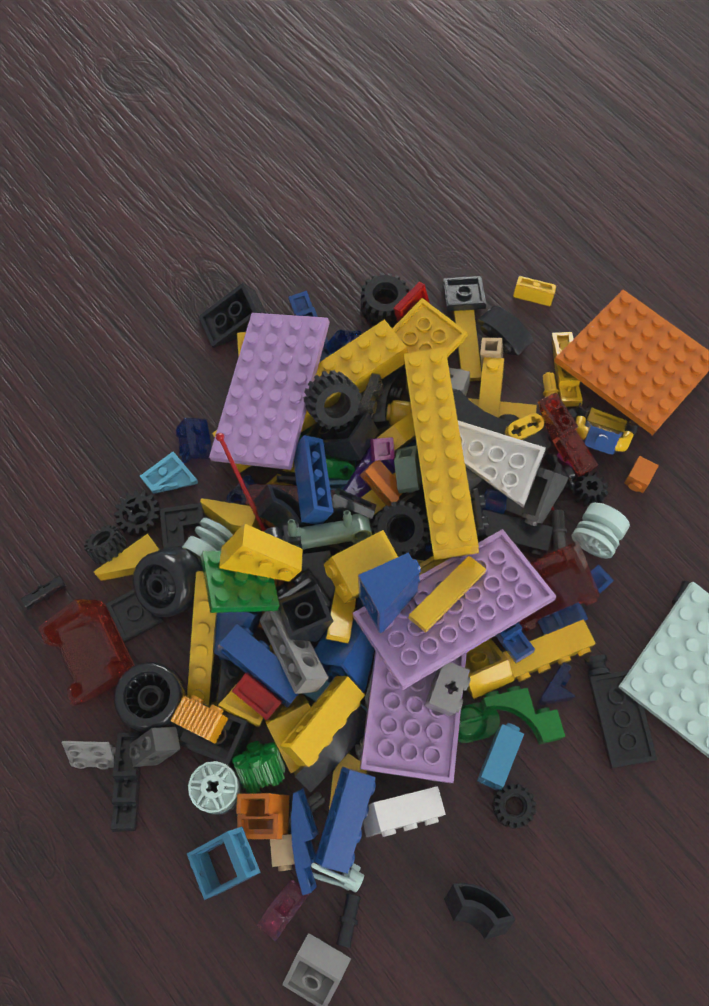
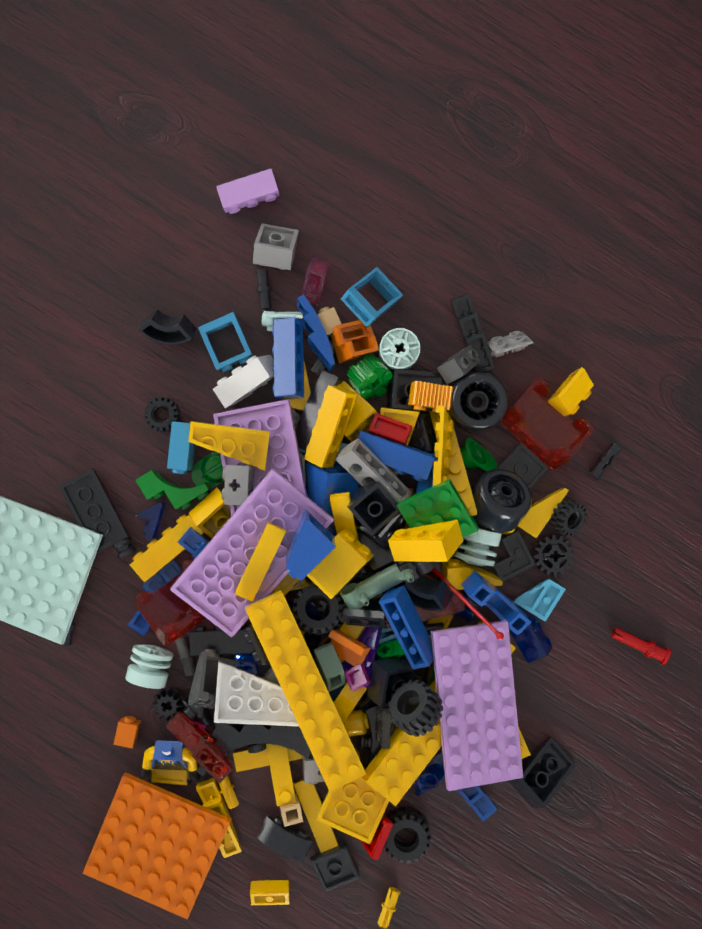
camera: 160 degrees right, 20 degrees up
yellow beam [505,413,544,440] -> none
none -> yellow wing [188,421,270,471]
none -> dark azure window [198,312,253,373]
none -> yellow axle [378,887,401,928]
none -> yellow wing [433,405,454,486]
none -> green piece [460,437,497,472]
none -> blue arch [461,571,532,635]
none -> yellow slope [547,367,594,417]
none -> red pin [611,627,671,665]

